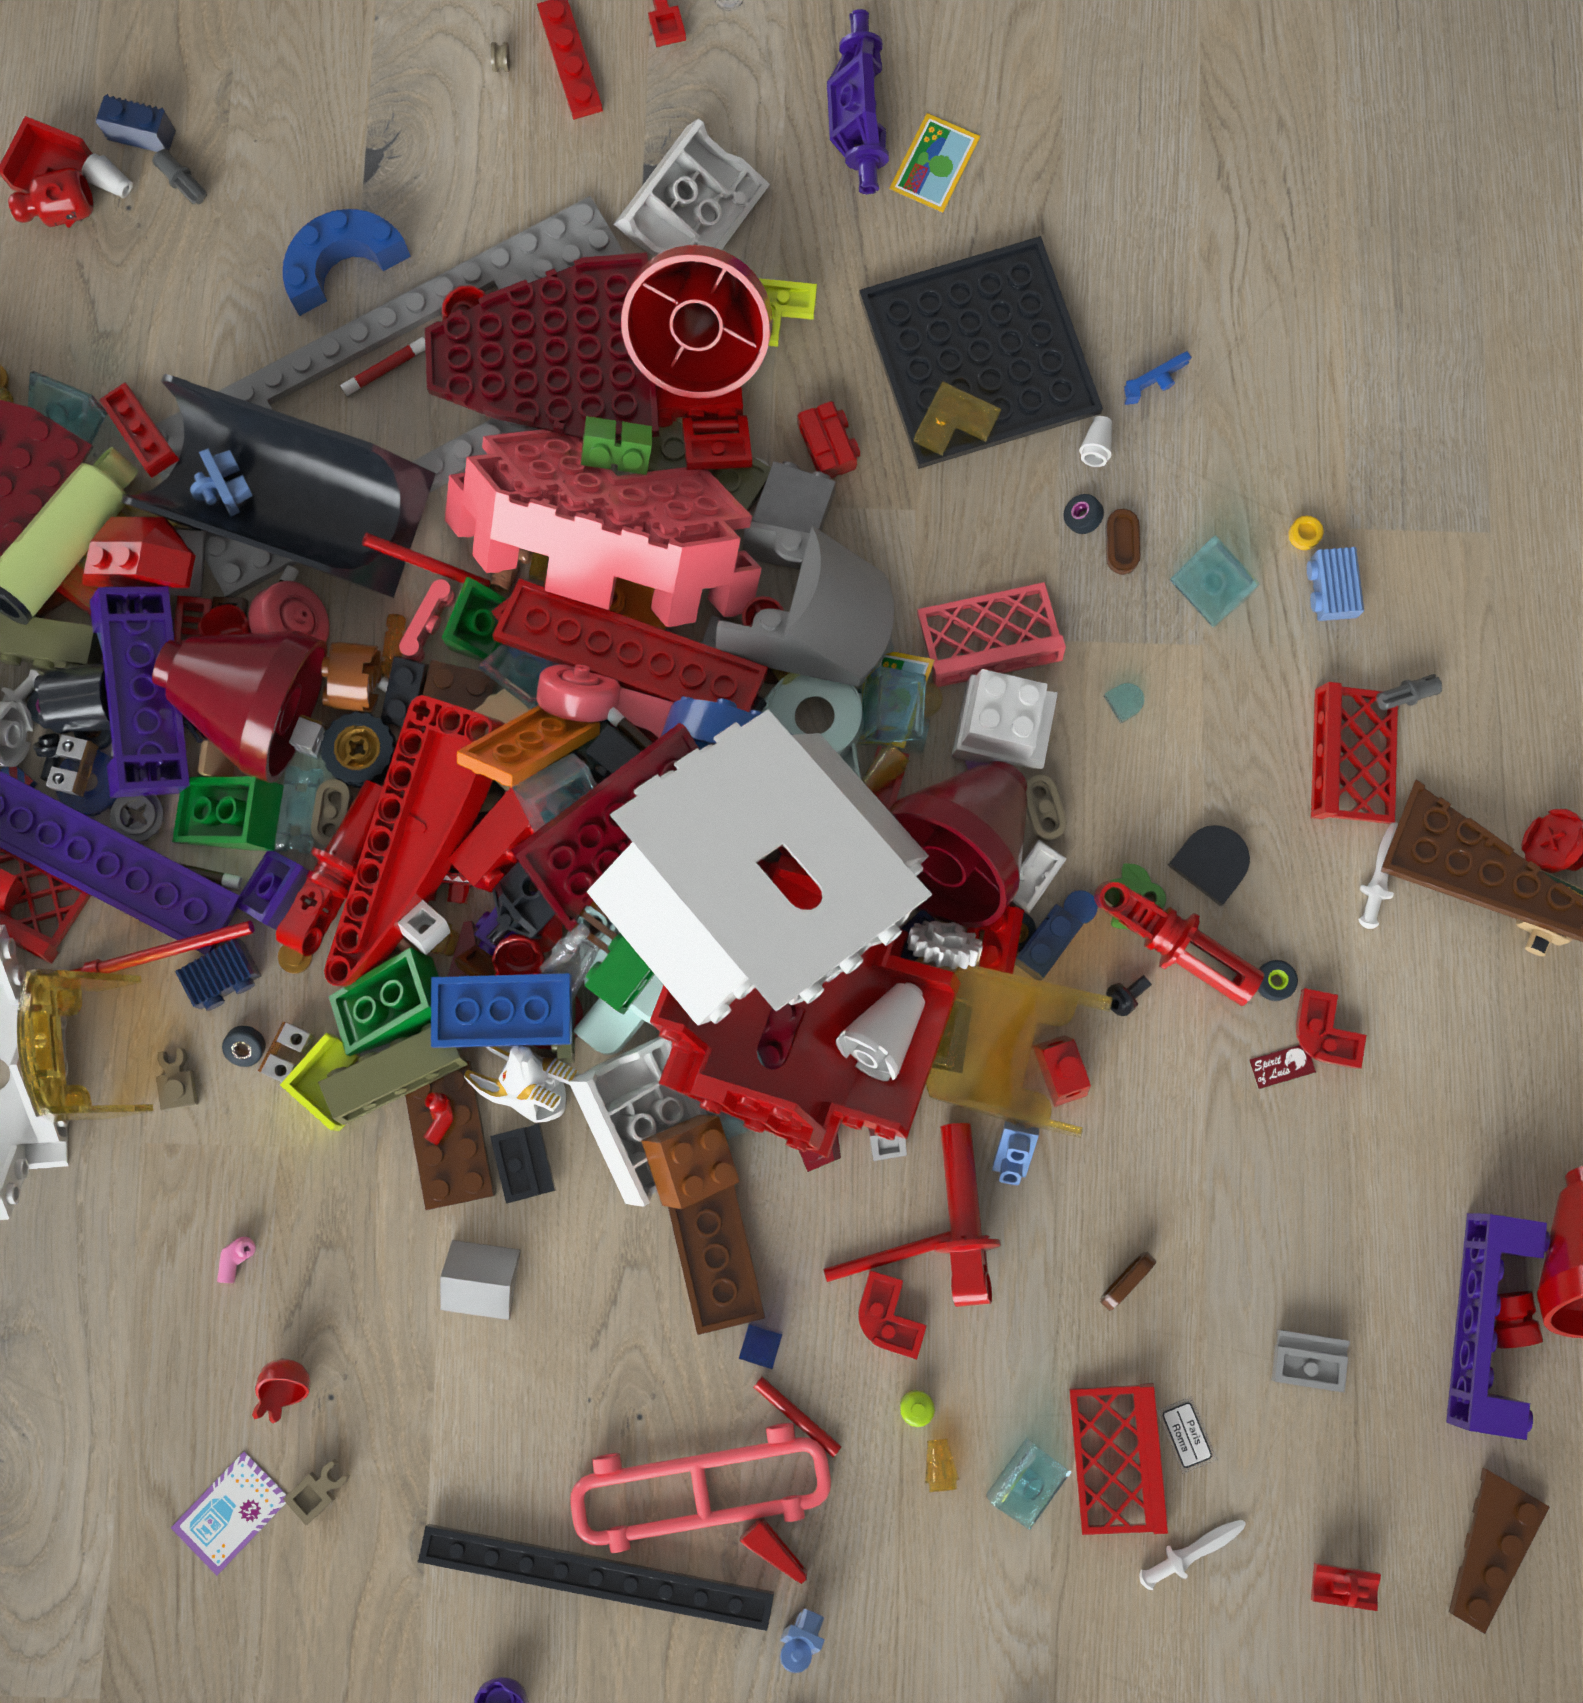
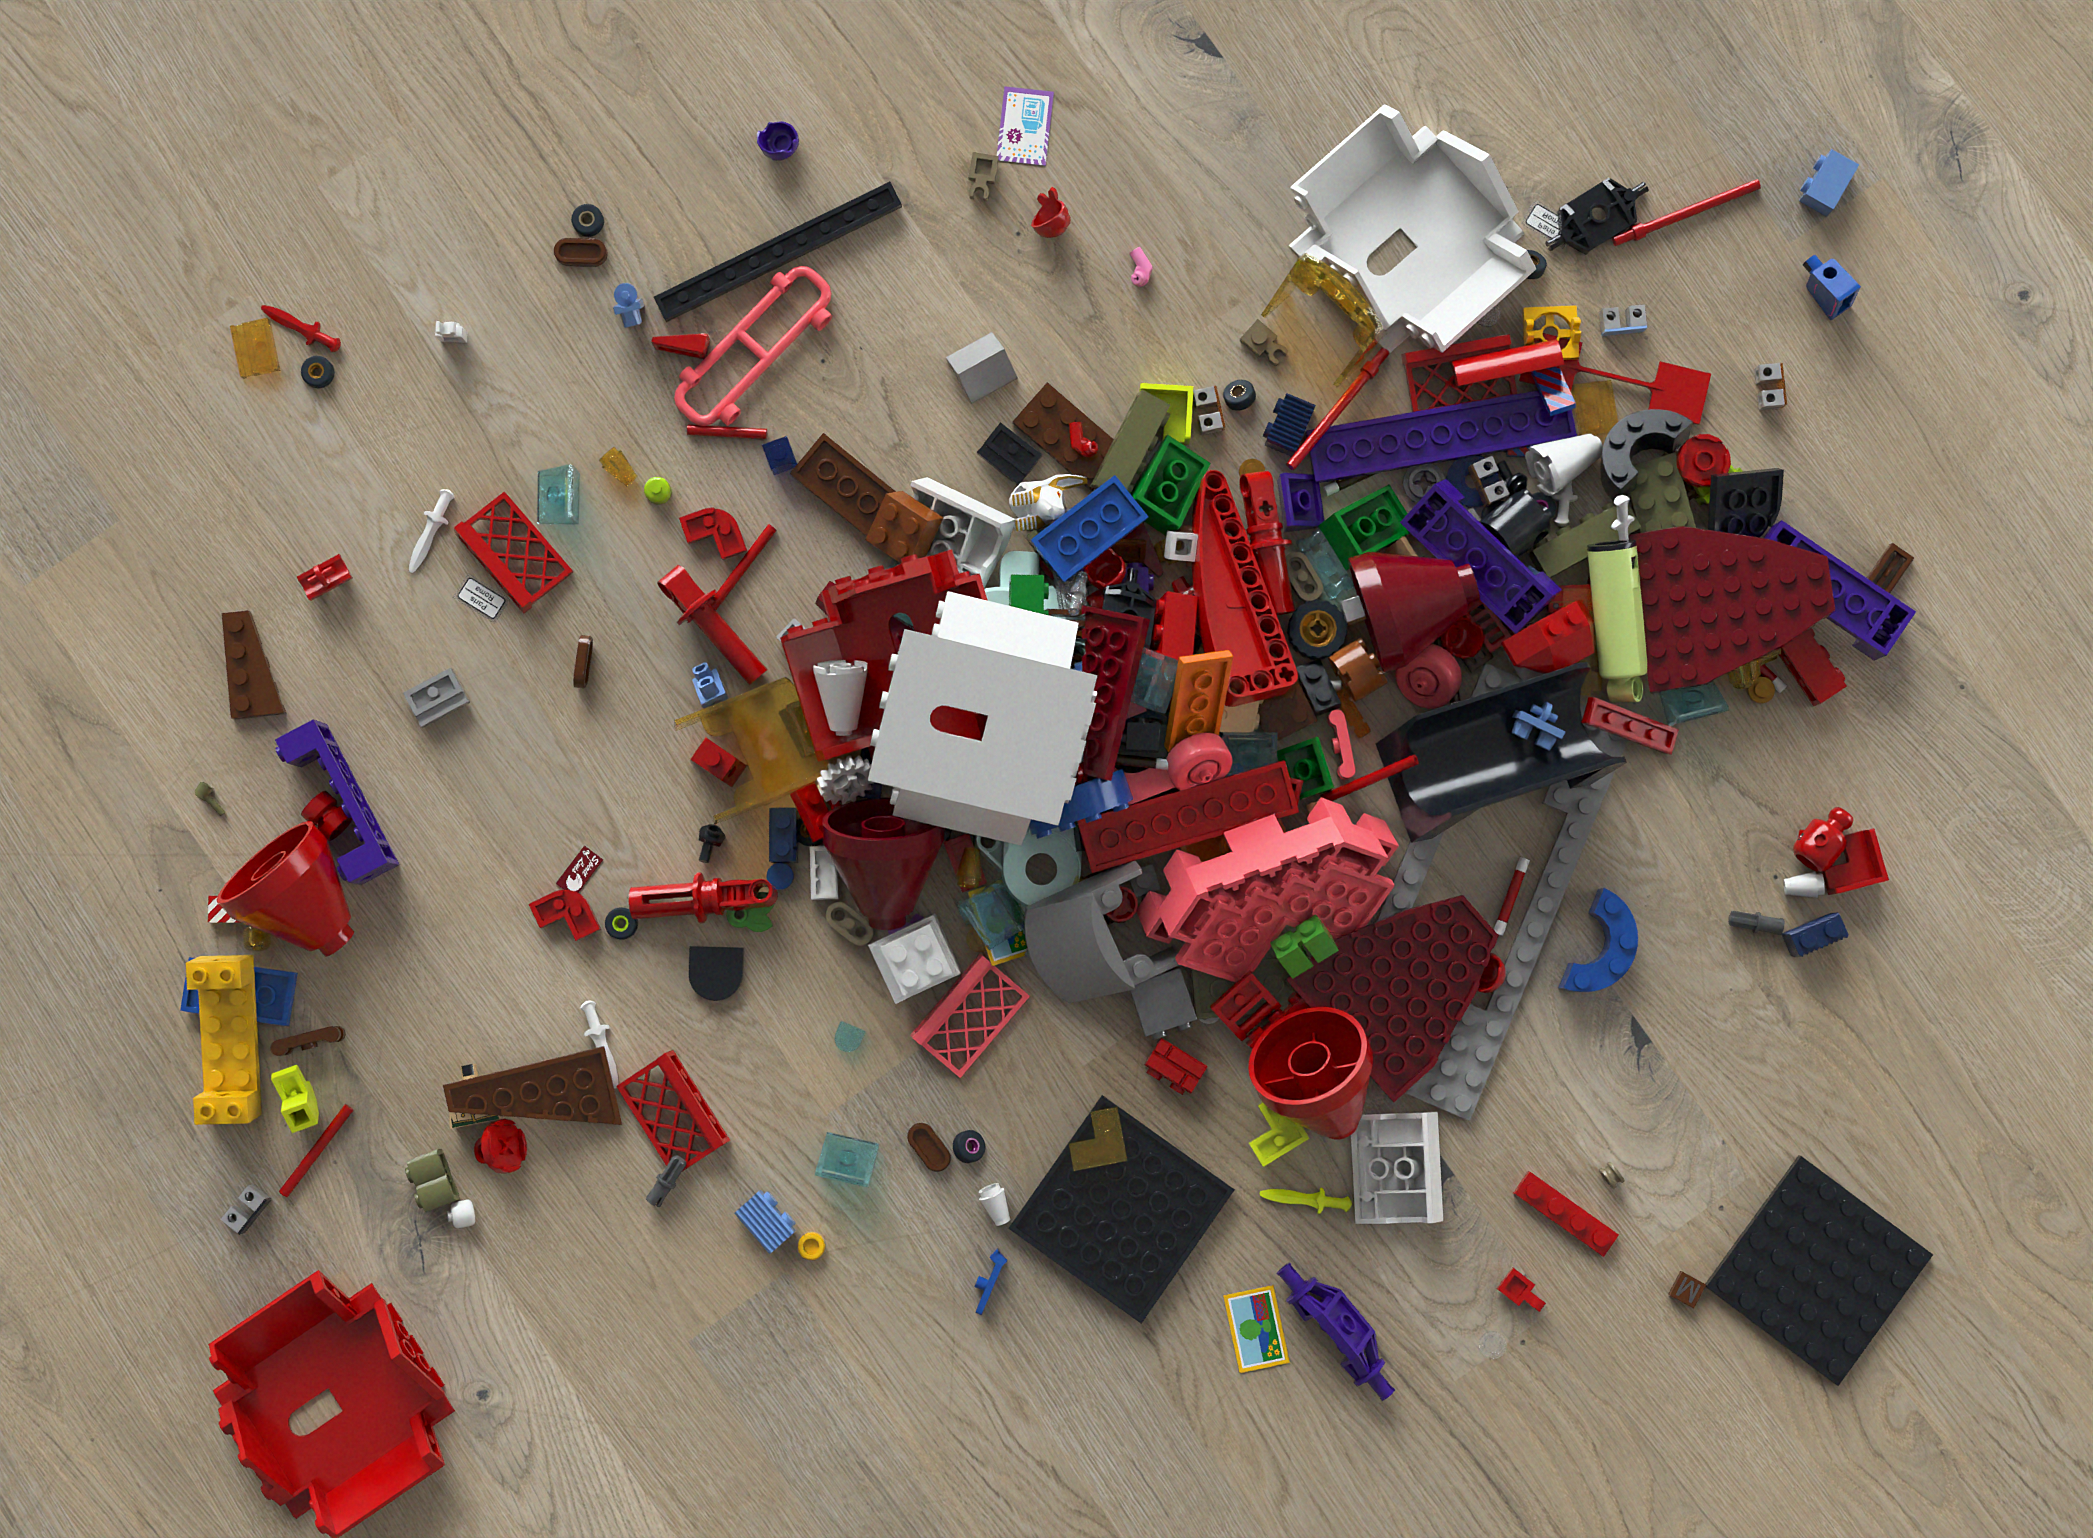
camera: 145 degrees right, 5 degrees up
none -> neon yellow sword [1259,1187,1352,1214]

